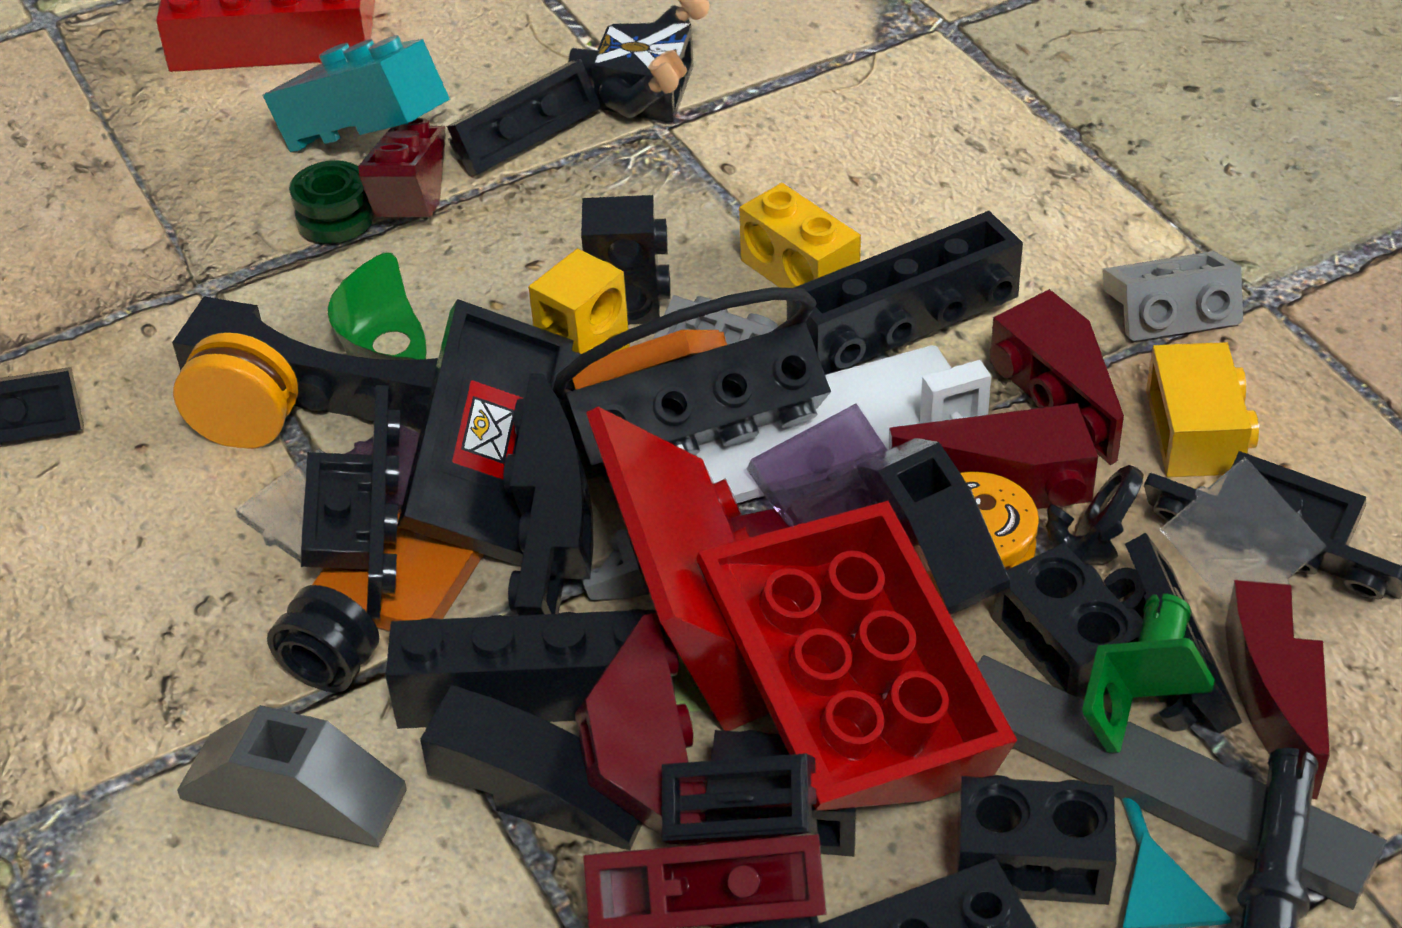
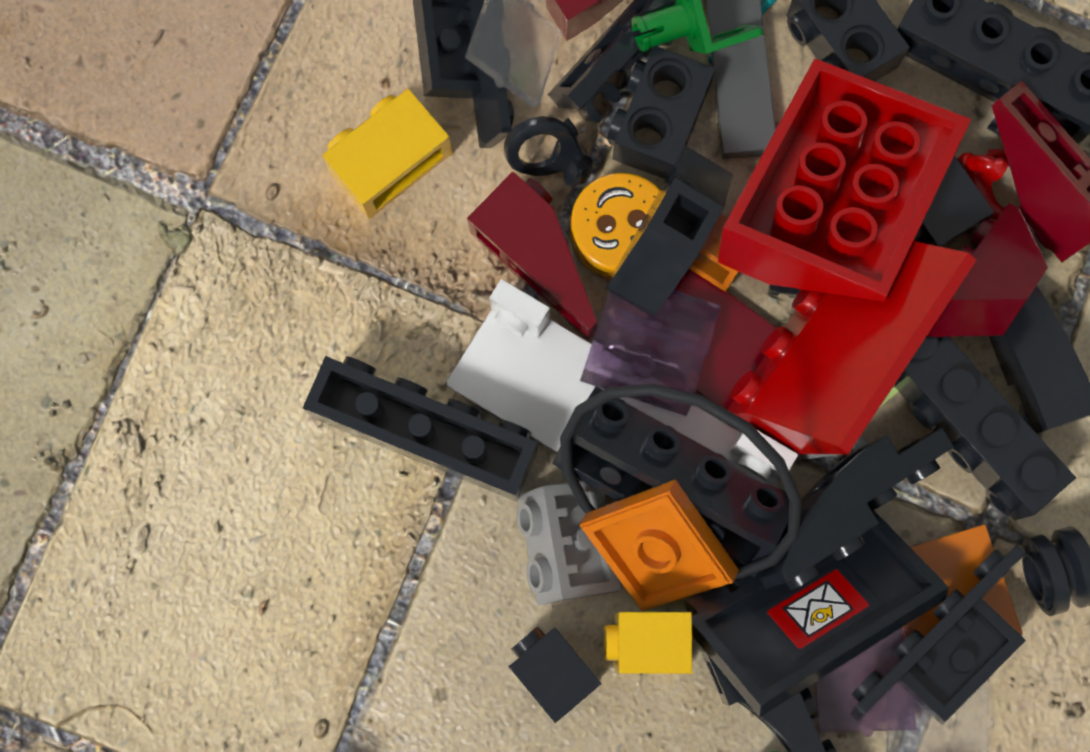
camera: 130 degrees left, 35 degrees up
black tile [662,753,817,844] -> none
yellow brick [739,183,861,288] -> none
dark red slope [990,289,1124,465] -> none
light grey bracket [1103,251,1243,341] -> none

